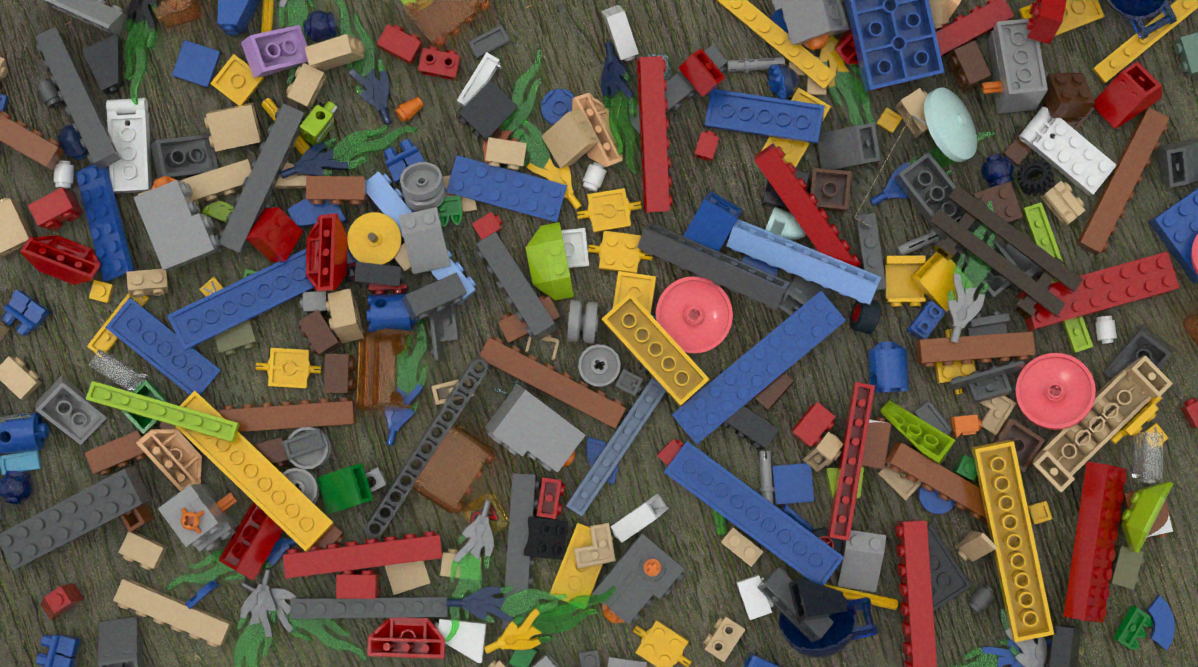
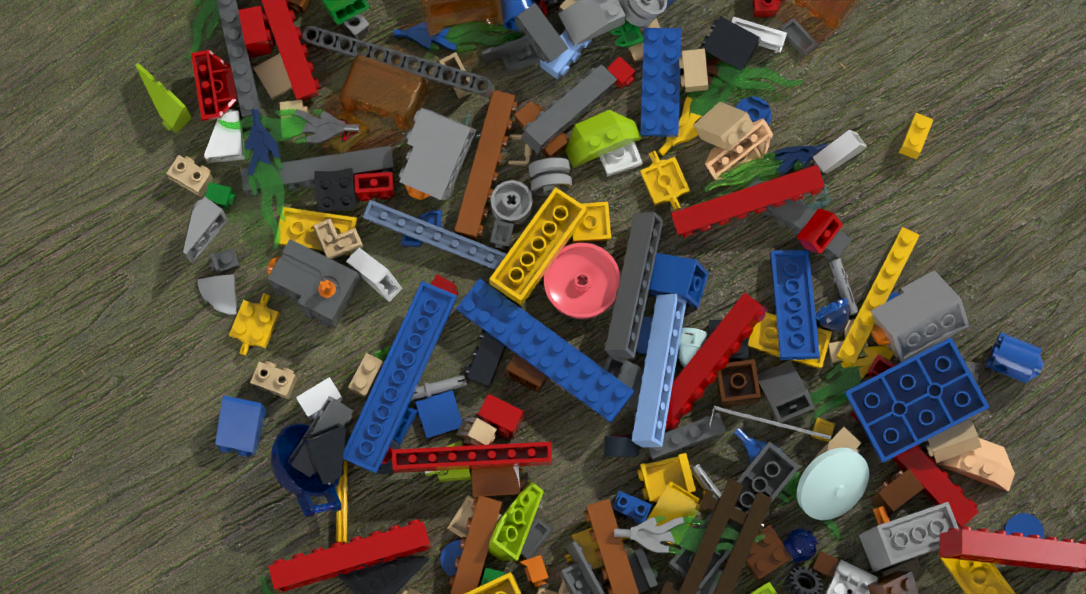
camera: 75 degrees right, 10 degrees down
clear neon green piece [484,586,616,654] -> none
white brick [583,162,607,192] -> none
yellow plate [588,231,653,274] -> none
red brick [693,131,719,162] -> none
light grey slope [837,530,886,592] -> none
blue cylinder [868,341,909,393] -> none

